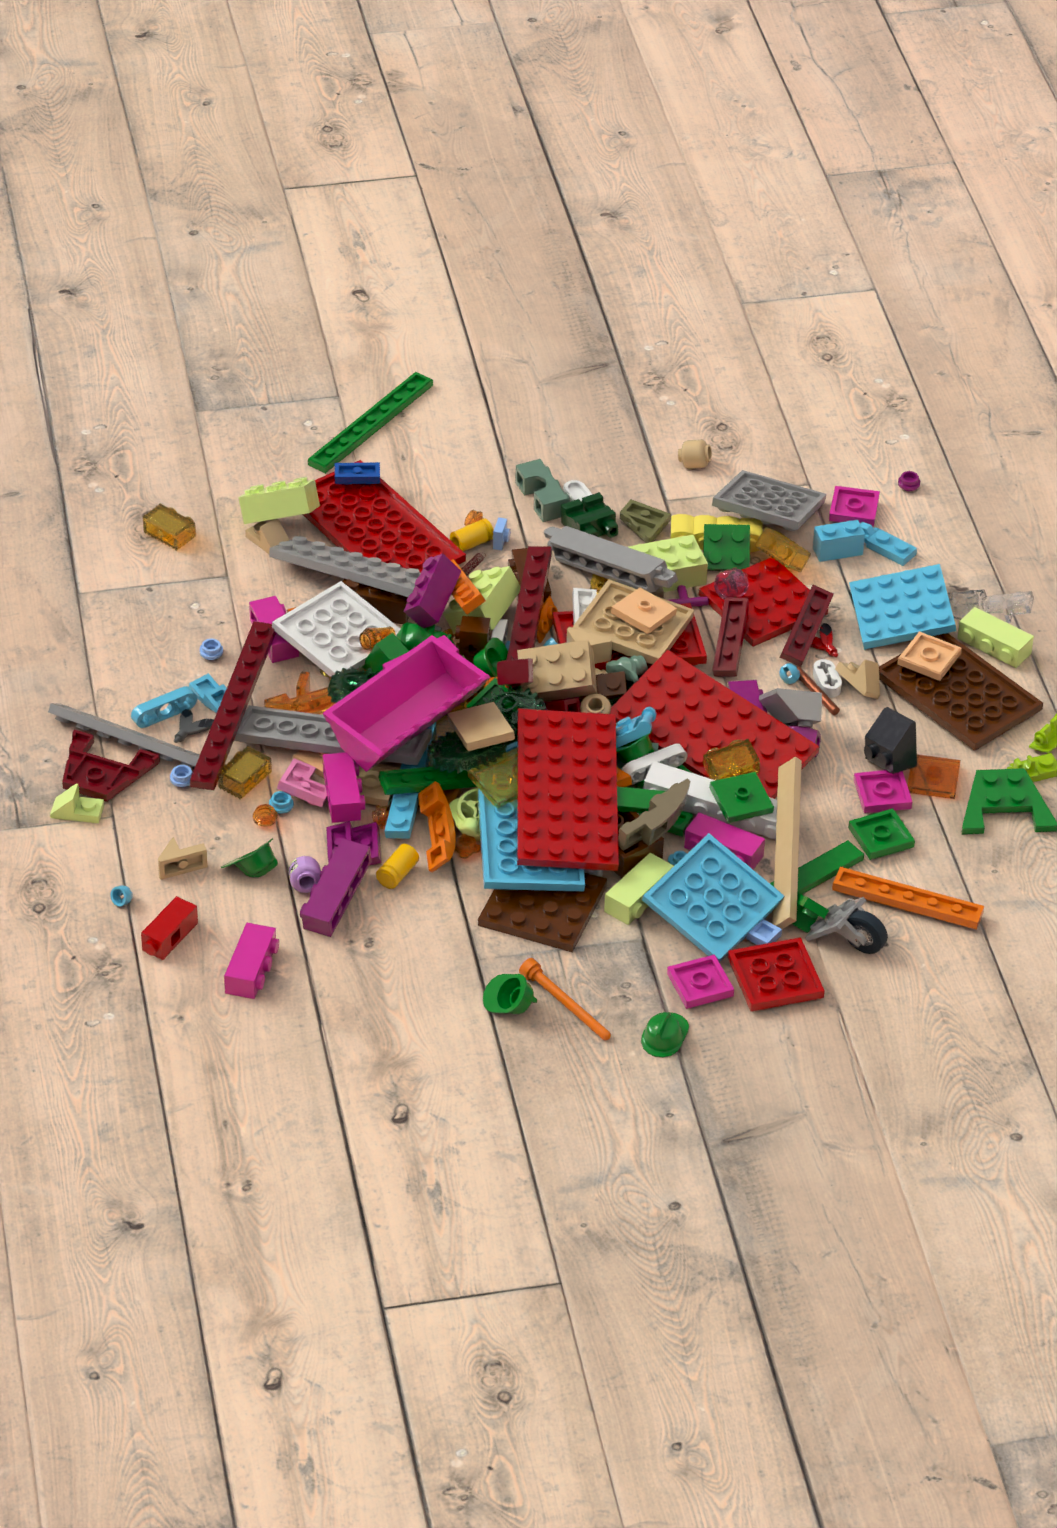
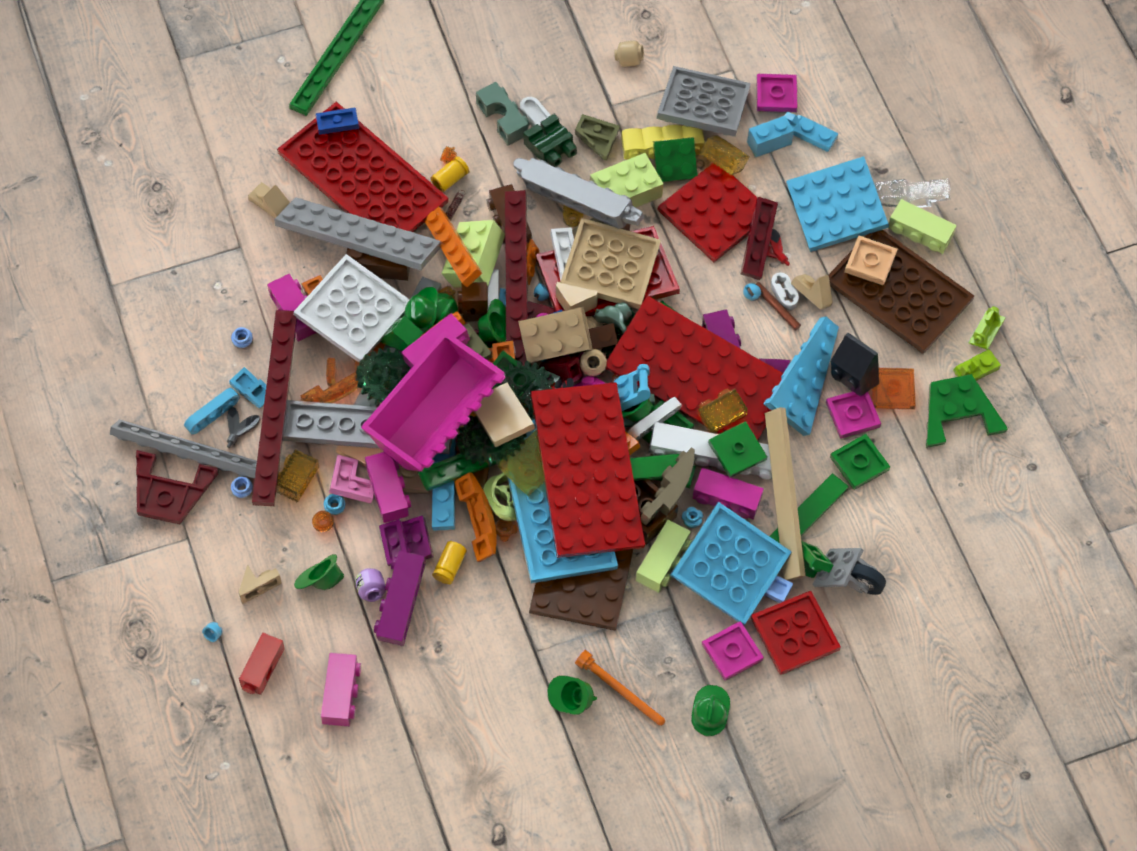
camera: 10 degrees left, 20 degrees up
yellowish green slope [50,784,104,823] -> none
clear yellow brick [143,503,196,551] -> none
yellowish green brick [238,477,320,524] -> none
clear orange cone [359,626,396,651] -> none
clear orange plate [372,805,389,829] -> none
magenta brick [403,553,461,629] -> none
light blue plate [493,517,511,551] -> none
dark red slope [497,658,533,691] -> none
light nougat plate [611,587,677,634] -> none
magenta piece [669,585,709,607] -> none
dark red plate [712,598,750,676] -> none
clear pink head [714,568,749,600] -> none
light grey slope [759,688,822,728] -> none
orange plate [832,867,984,930] -> none
magenta plate [898,471,921,491] -> none
none -> medium azure wing [764,316,839,436]

